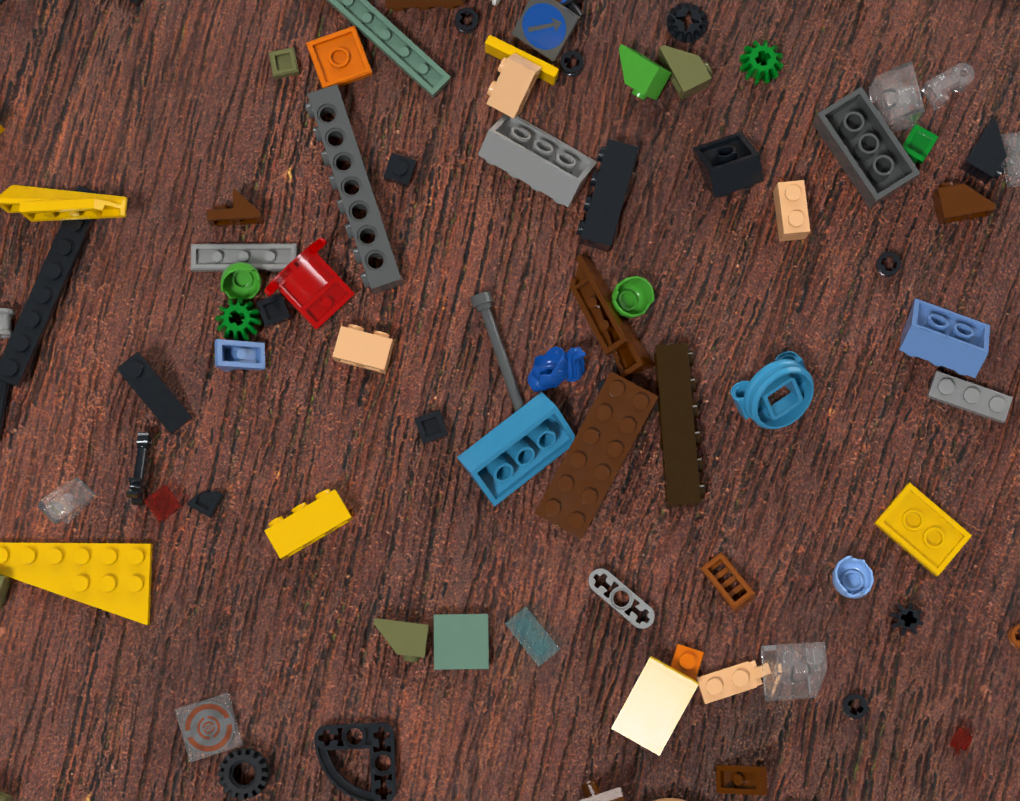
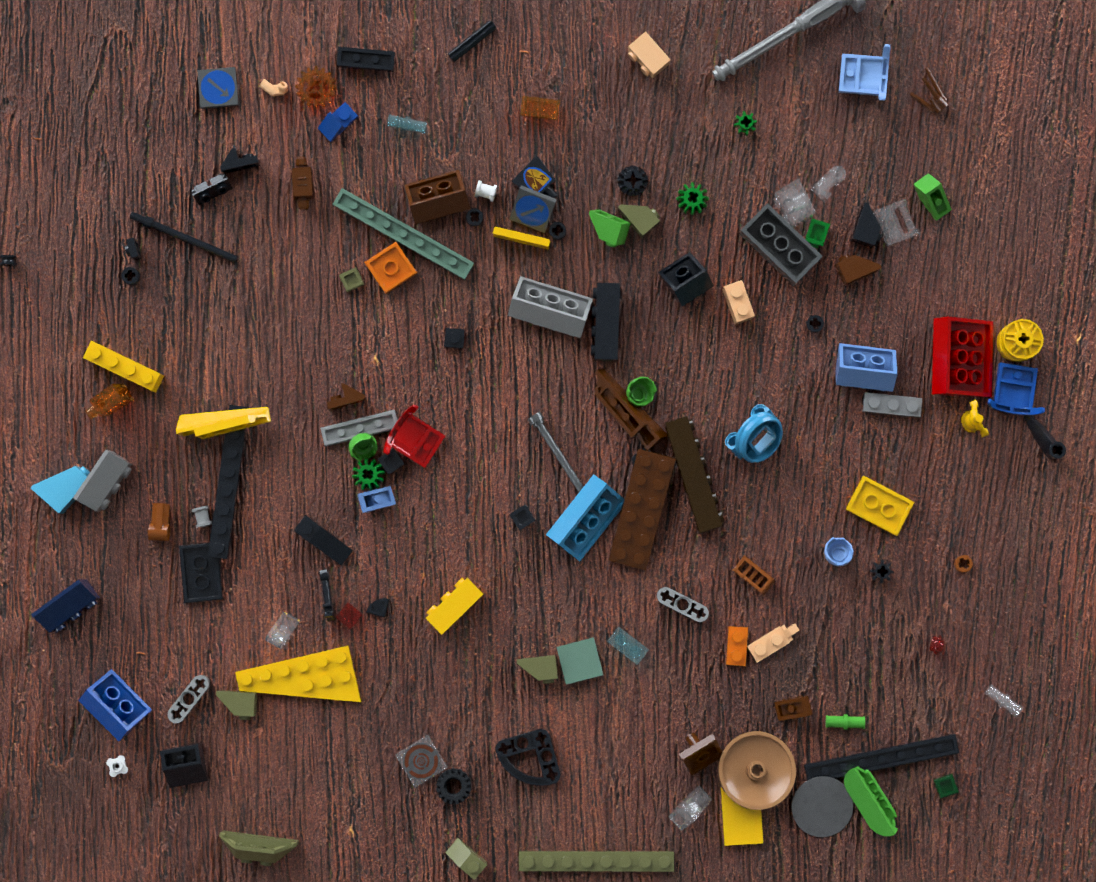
camera: 15 degrees left, 5 degrees up
dark grey brick [305,84,403,294] -> none
light nougat brick [332,324,394,374] -> none
light nougat brick [486,53,542,119] -> none
blue hair [527,346,586,392] -> none
tile [611,656,699,756] -> none
clear slope [761,642,827,701] -> none
black bush [842,694,868,719] -> none

